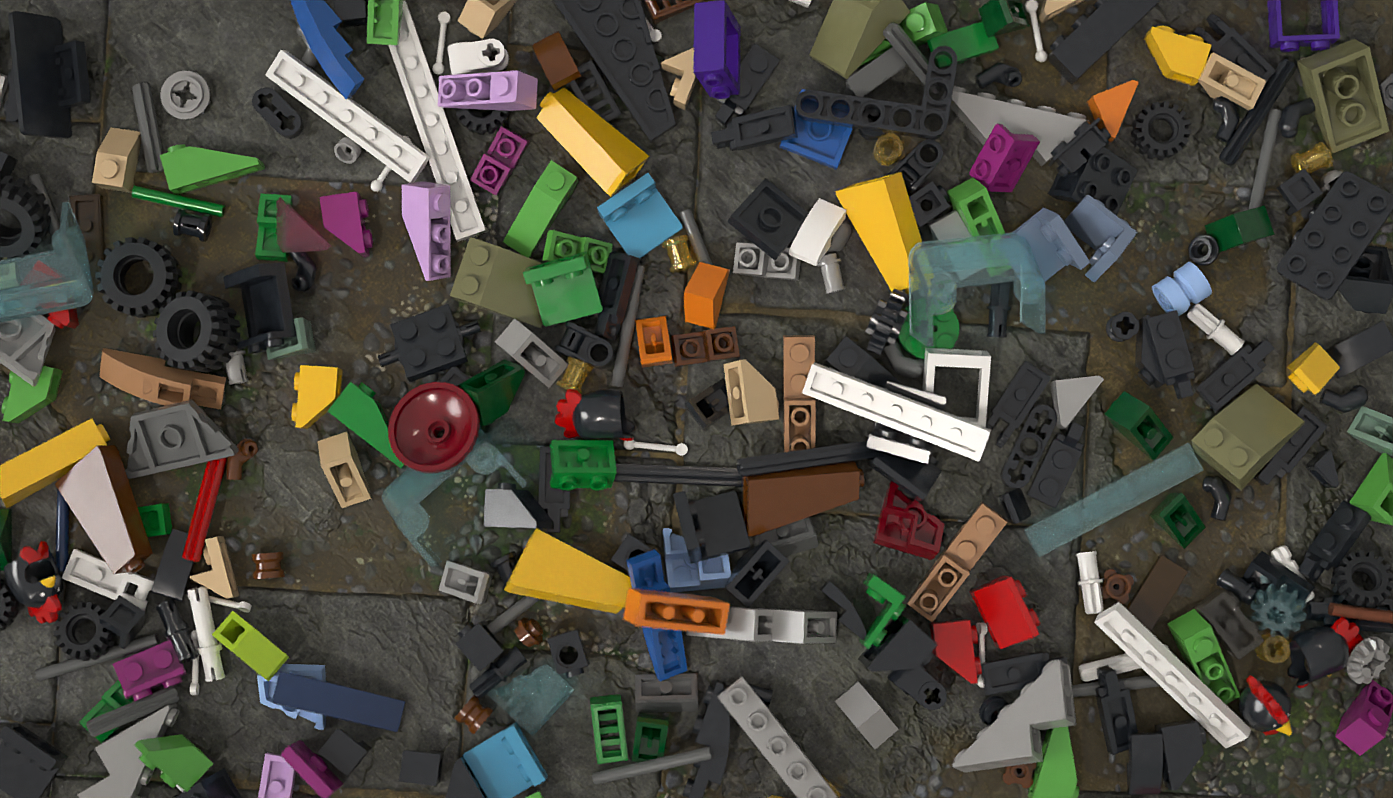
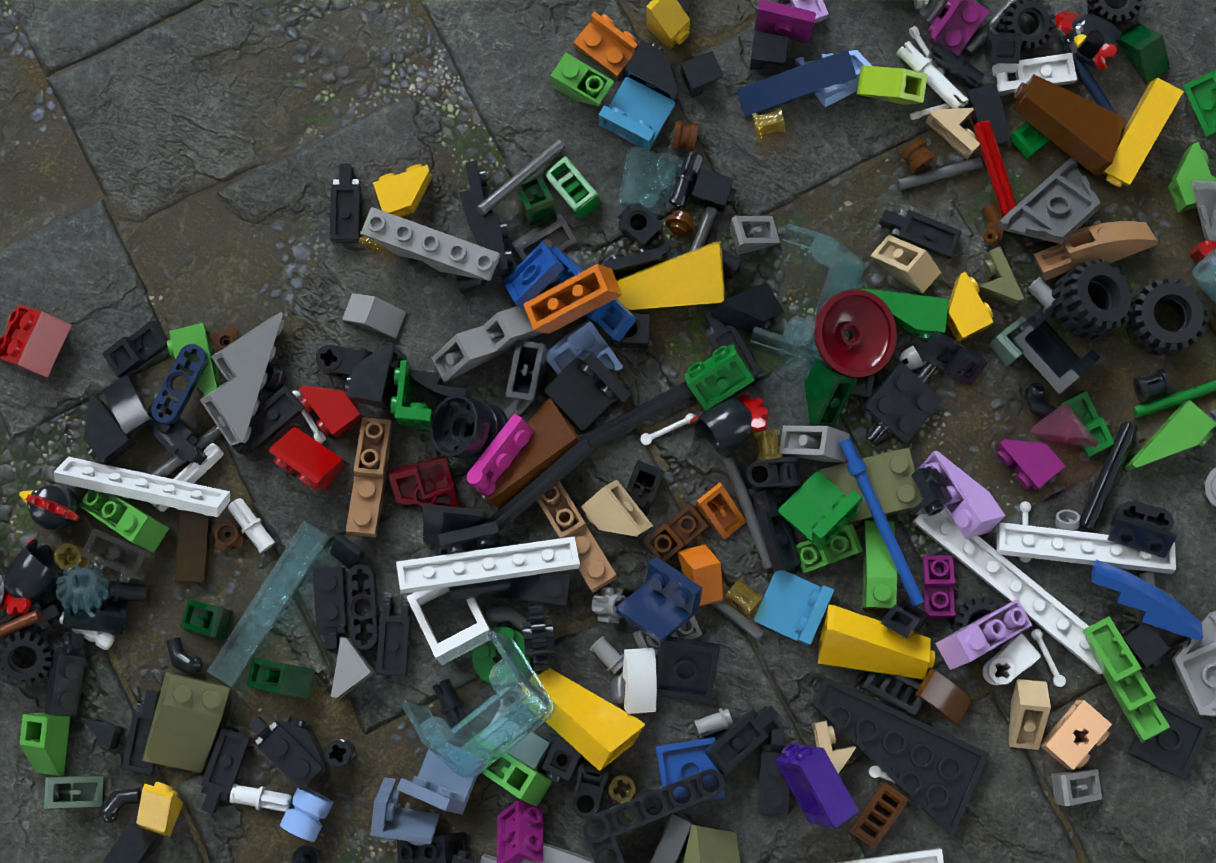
camera: 155 degrees right, 5 degrees down
none -> dark blue beam [151,344,208,424]
none -> black wheel [430,395,508,462]
none -> dark pink plate [467,413,535,496]
none -> blue plate [502,242,564,310]
none -> light grey gear [592,587,627,623]
none -> black hinge [603,241,683,280]
none -> dark blue bracket [616,557,702,643]
none -> light grey pin [694,708,734,739]
none -> clear yellow bush [752,108,785,139]
none -> blue bar [839,438,924,606]
none -> black hinge [879,209,962,260]
none -> black slope [880,600,929,639]
none -> dark grey bar [897,157,983,191]
none -> light grey hinge [899,346,924,371]
none -> black bracket [911,468,953,516]
none -> black slope [919,331,988,385]
none -> olive slope [978,246,1024,307]
none -> black axle [1079,421,1138,530]
none -> black hinge [1107,514,1176,558]

